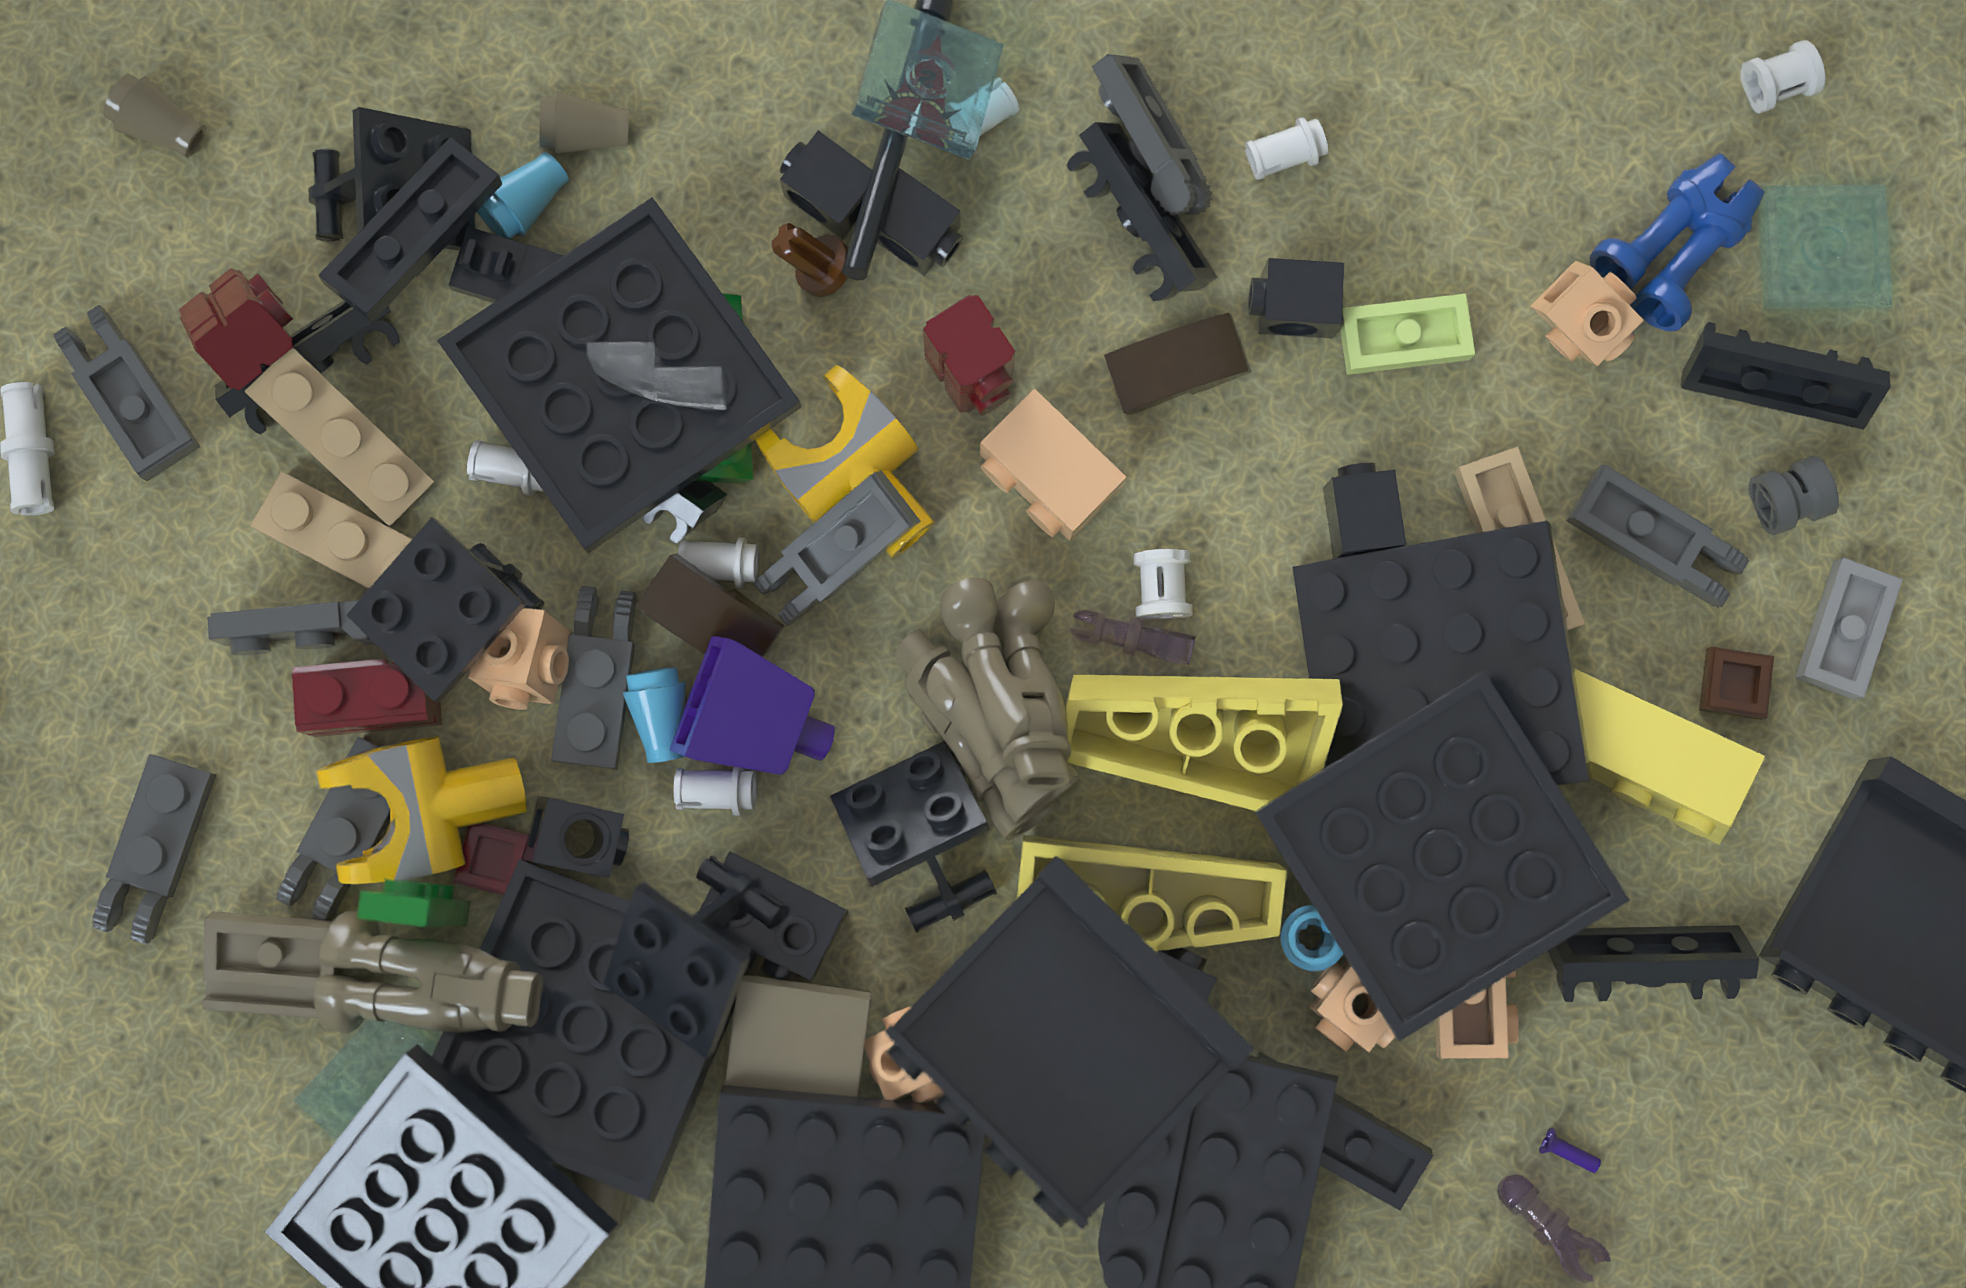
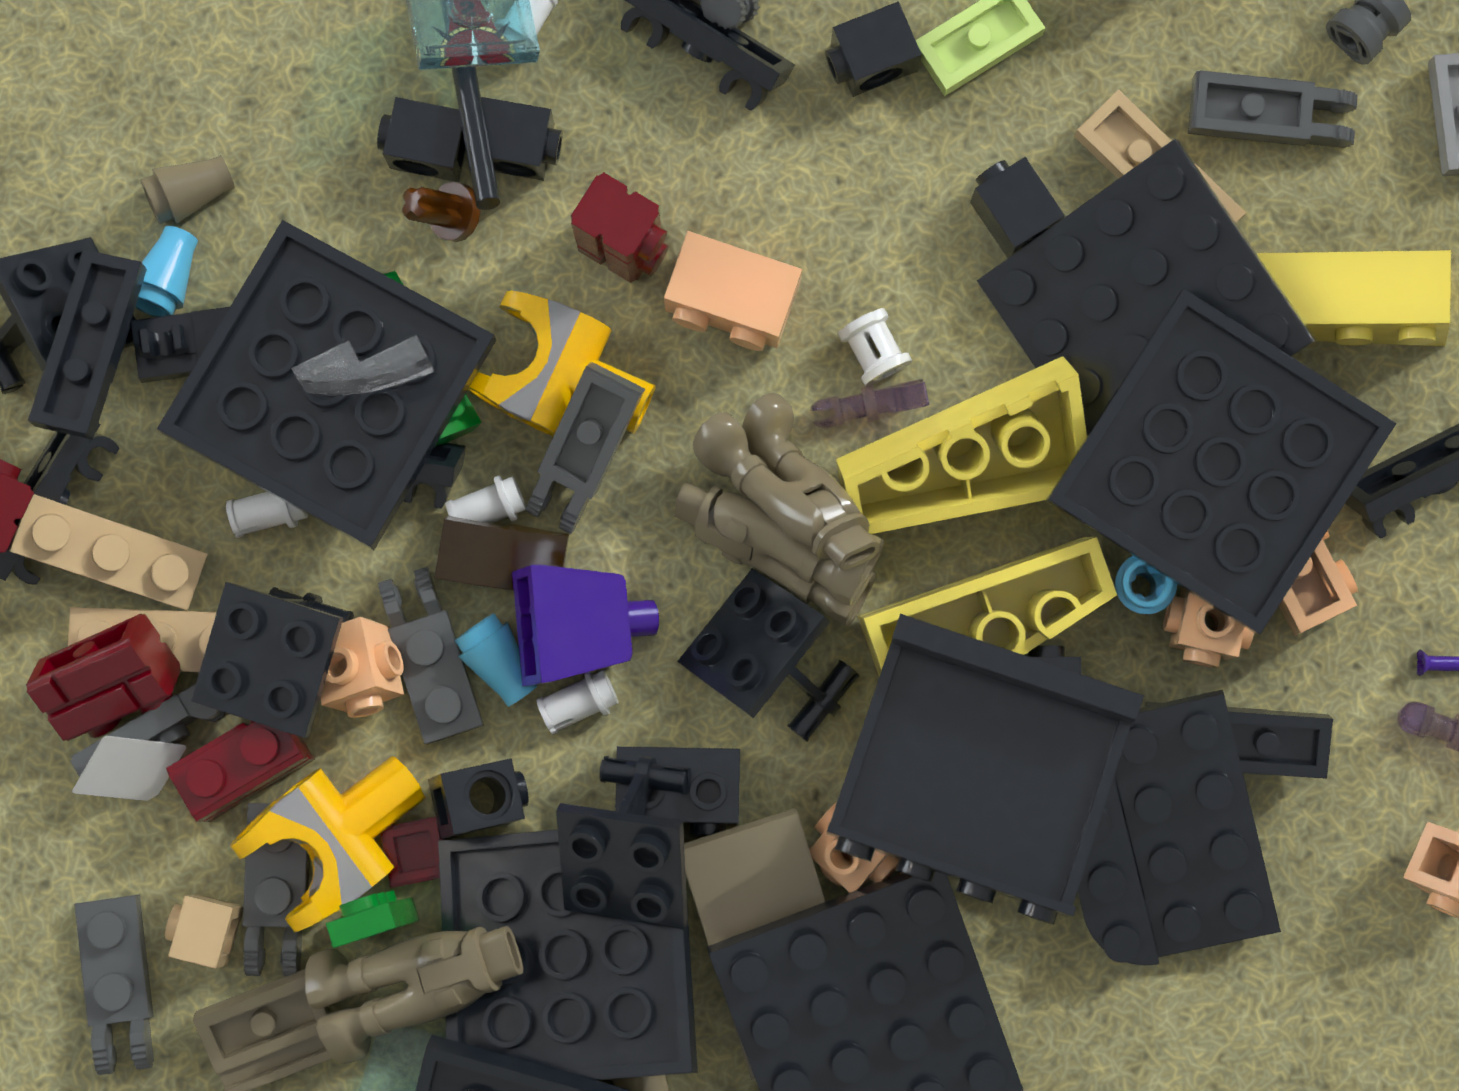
camera: 20 degrees left, 0 degrees up
dark brown slope [1104,313,1251,415] -> none
reddish brown tile [1699,647,1774,720] -> none
none -> dark red brick [26,614,181,741]
none -> white sticker [72,736,186,801]
none -> tan plate [165,894,243,969]

